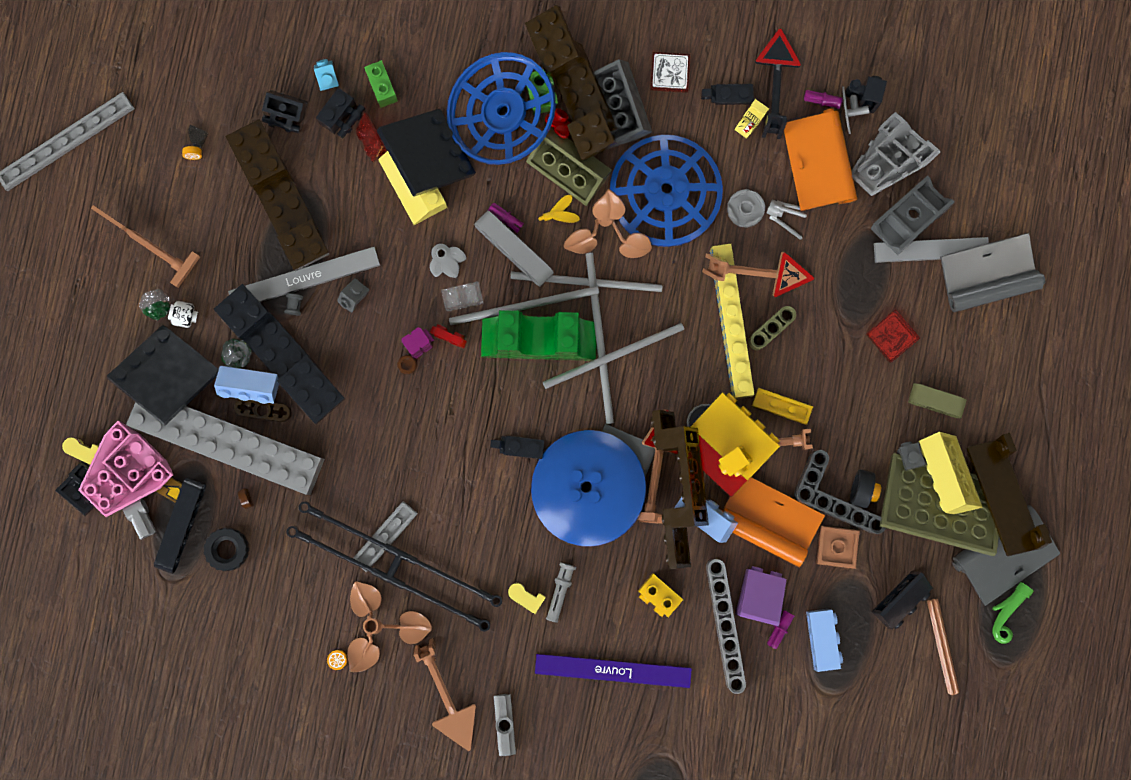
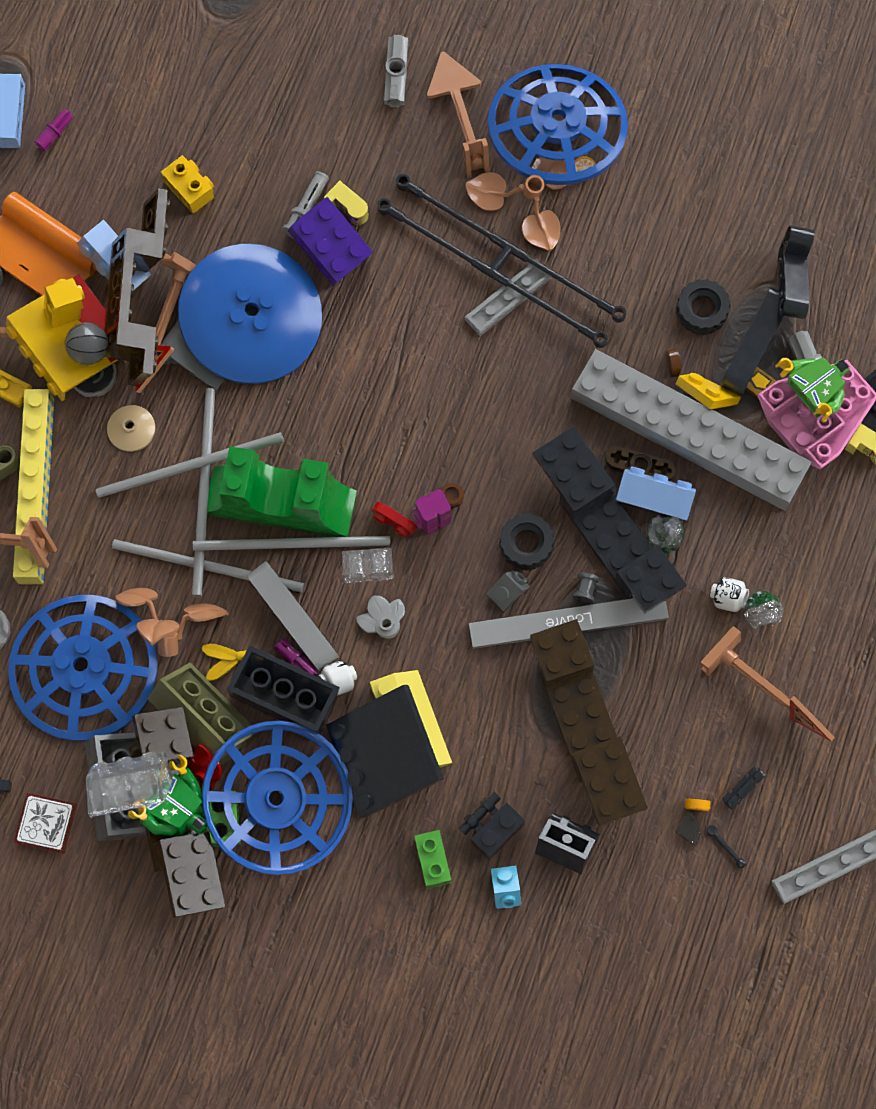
camera: 165 degrees left, 10 degrees down
black plate [107,325,219,426] -> none
clear red hinge [356,113,387,162] -> none
black hinge [490,436,544,459] -> none
dark purple tile [535,654,692,688] -> none
light grey beam [706,559,746,694] -> none
medium lavender slope [735,566,787,626] -> none
none -> dark grey piece [65,322,109,366]
none -> clear slope [86,752,173,817]
none -> tan dish [107,405,155,452]
none -> green torso [128,755,207,836]
none -> black slope [227,645,340,735]
none -> dark purple brick [288,197,373,286]
none -> white head [318,661,357,696]
none -> blue dish [488,64,628,185]
none -> black tyre [500,513,554,570]
none -> yellow wing [676,373,741,410]
none -> black hinge [707,825,746,868]
none -> black axle [722,766,765,809]
none -> bright green torso [775,358,850,422]
none -> black beam [778,225,814,319]

